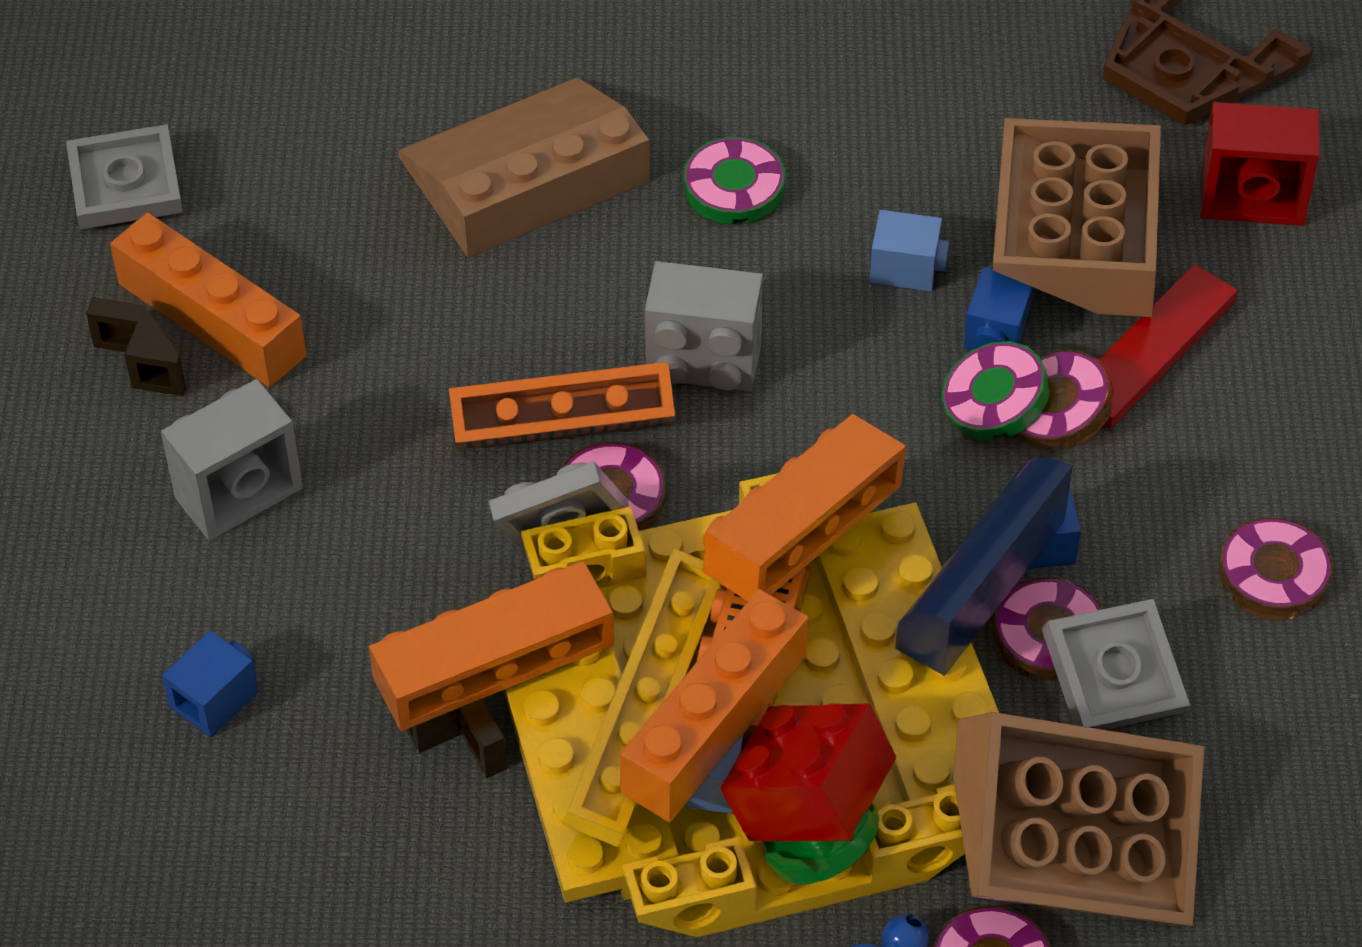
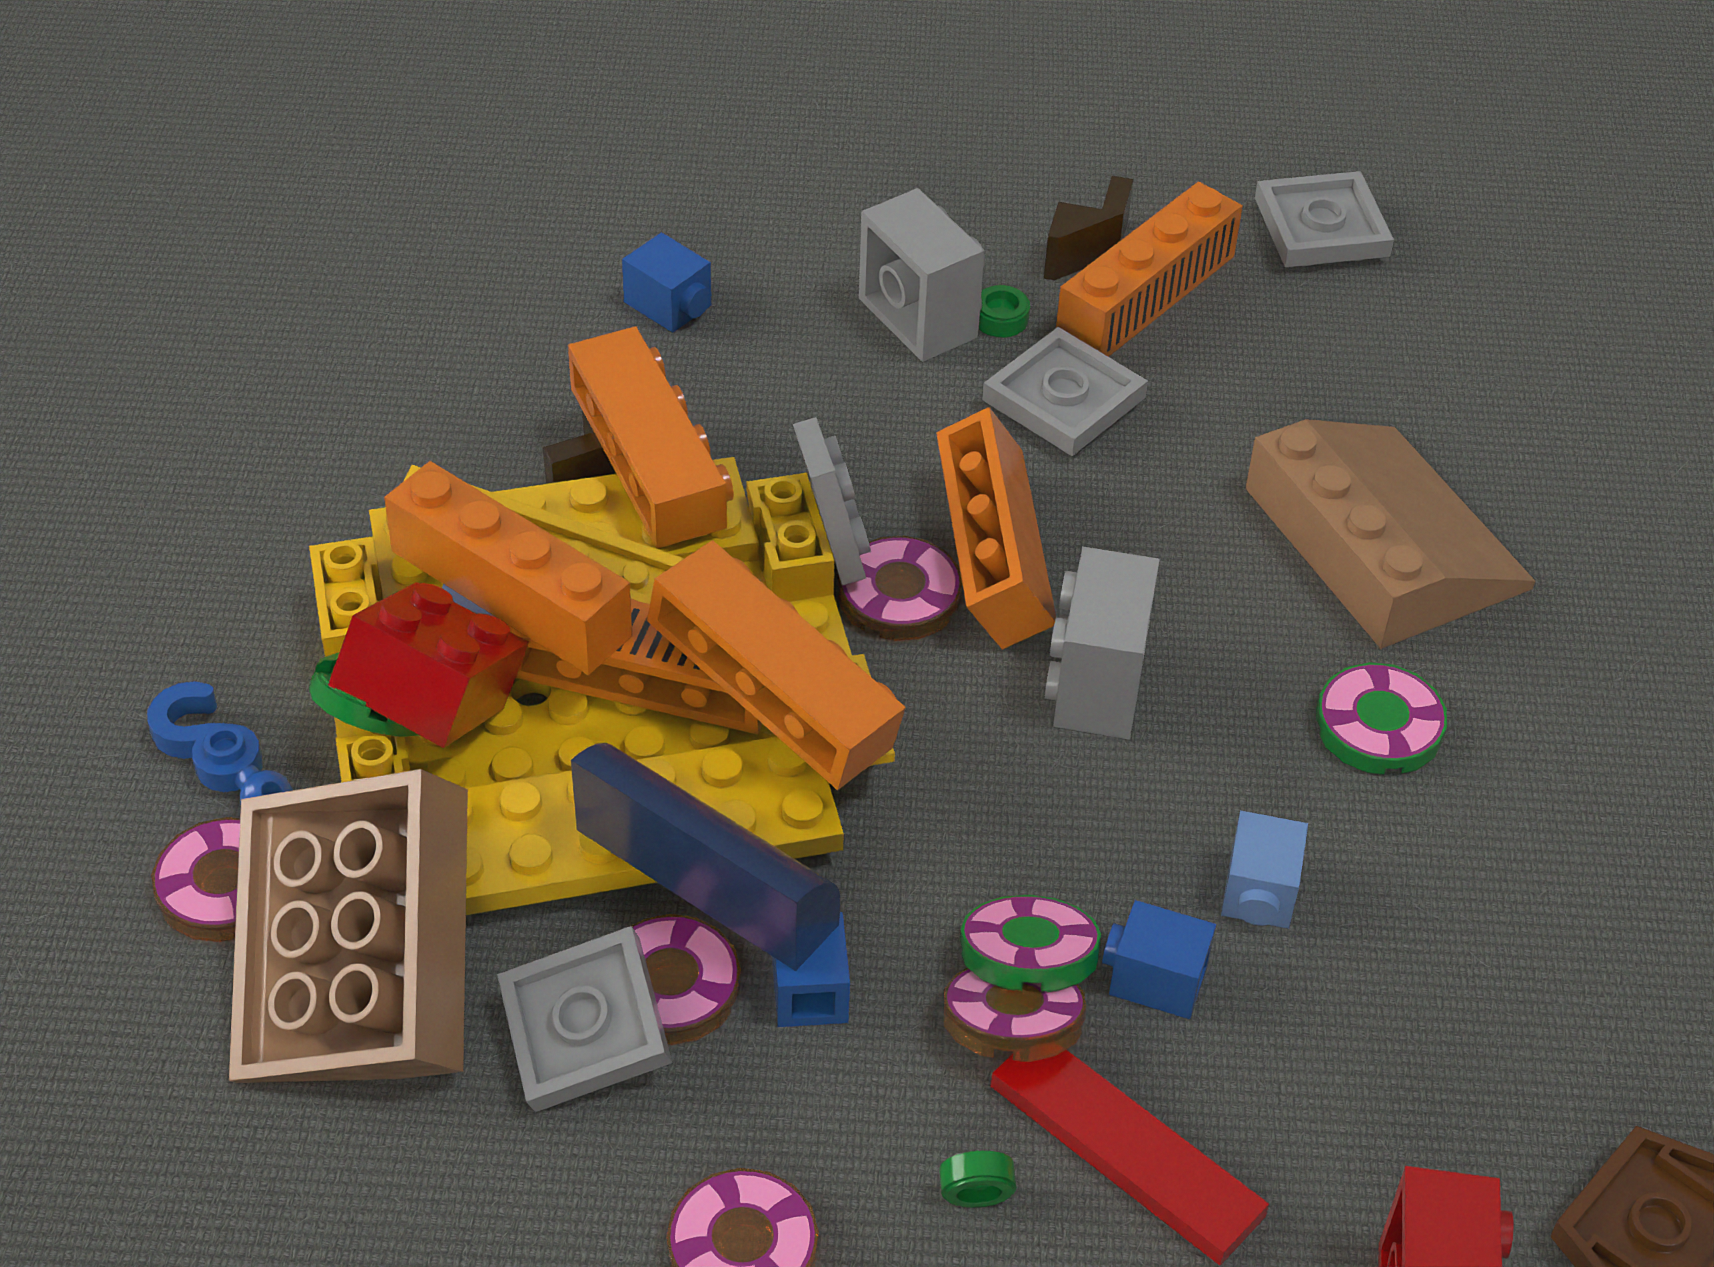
camera: 90 degrees right, 5 degrees down
medium nougat slope [993,118,1161,317] -> none
none -> green tile [939,1151,1017,1208]
none -> light grey plate [982,327,1148,456]

